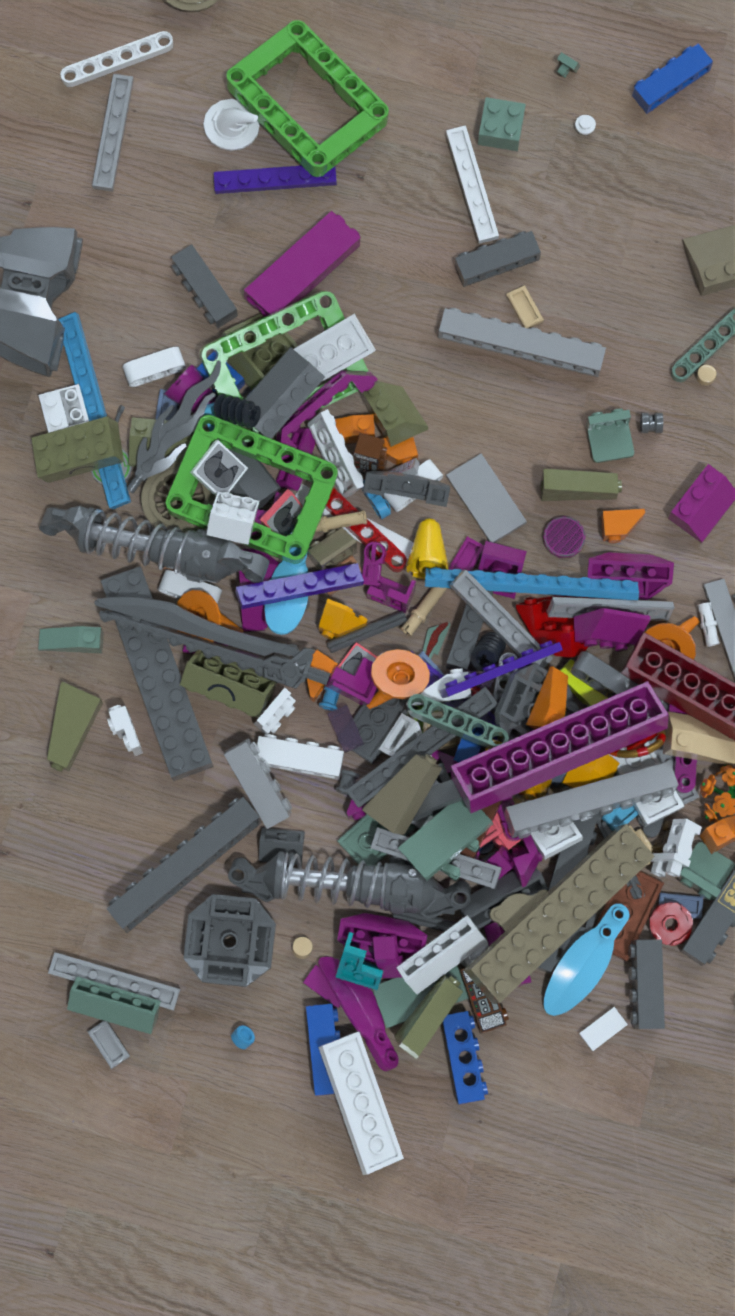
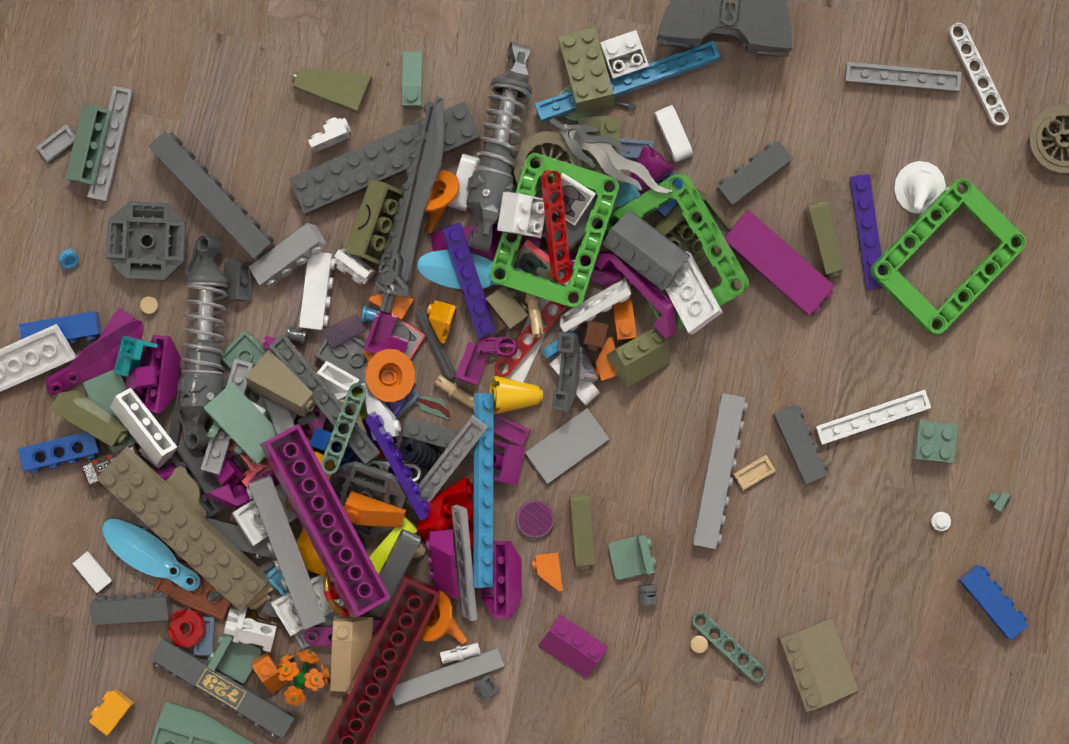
camera: 85 degrees right, 10 degrees up
black piece [214,393,261,428] -> none
none -> red beam [541,170,571,283]
none -> olive slope [804,201,845,278]

